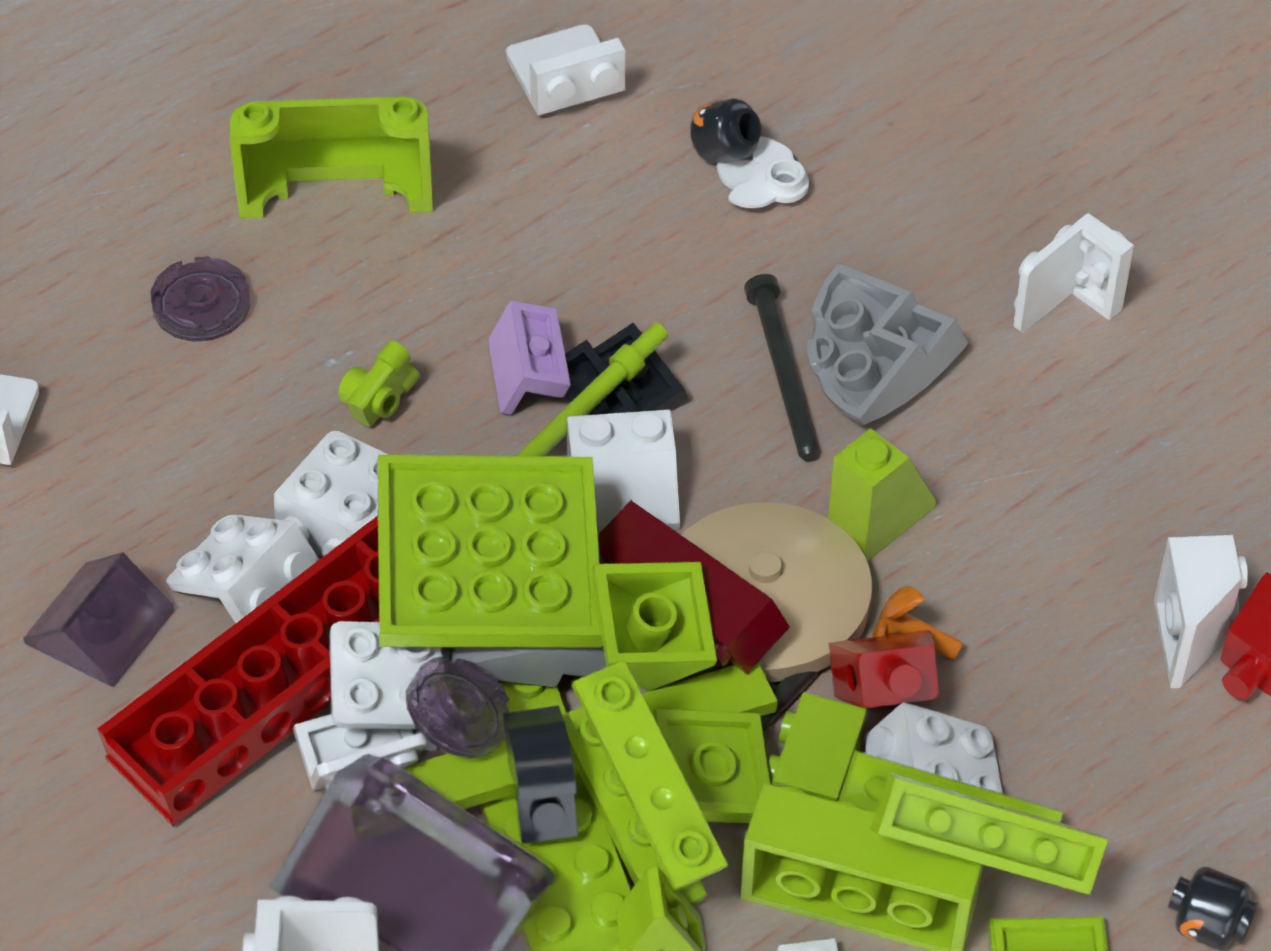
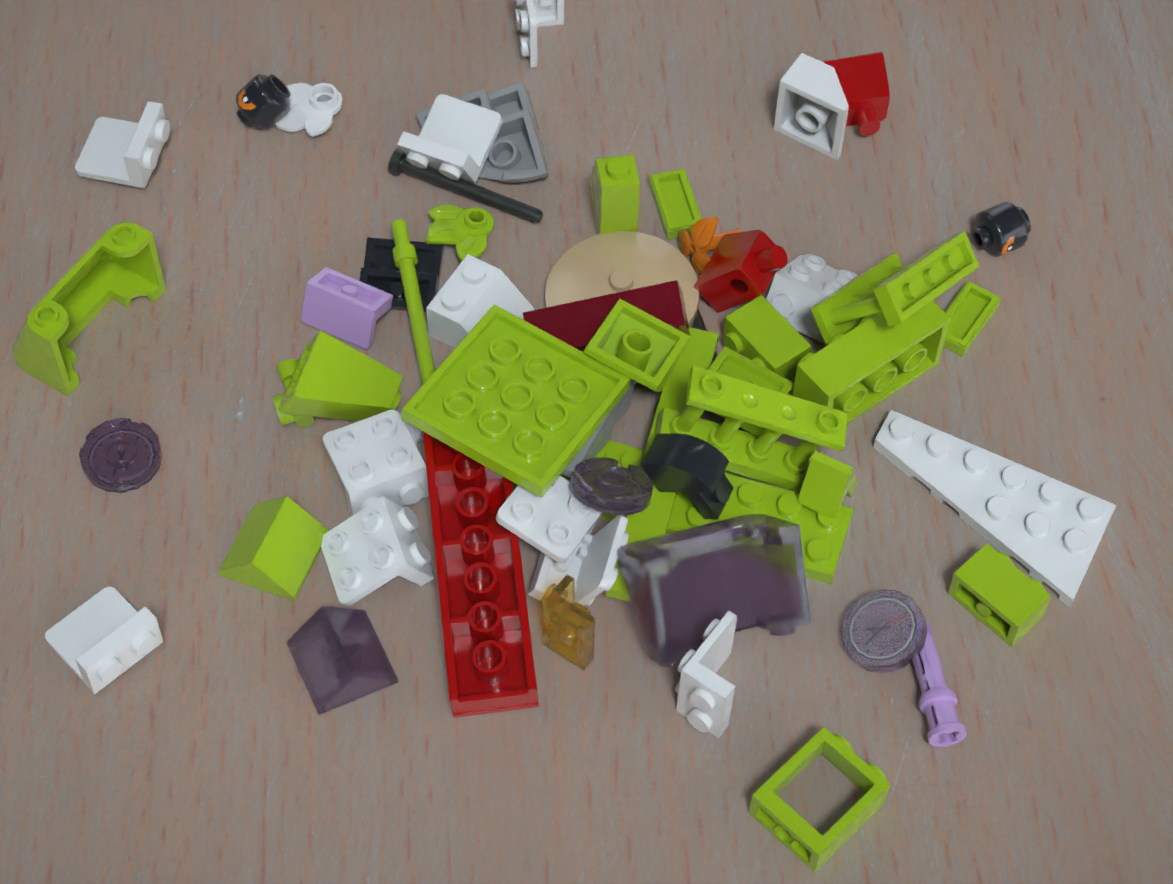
camera: 55 degrees left, 5 degrees up
none -> lime slope [218,496,329,601]
none -> lime slope [278,330,403,421]
none -> white bracket [397,94,503,183]
none -> lime plate [426,204,494,262]
none -> clear yellow bracket [541,574,595,671]
none -> lime tile [648,168,702,240]

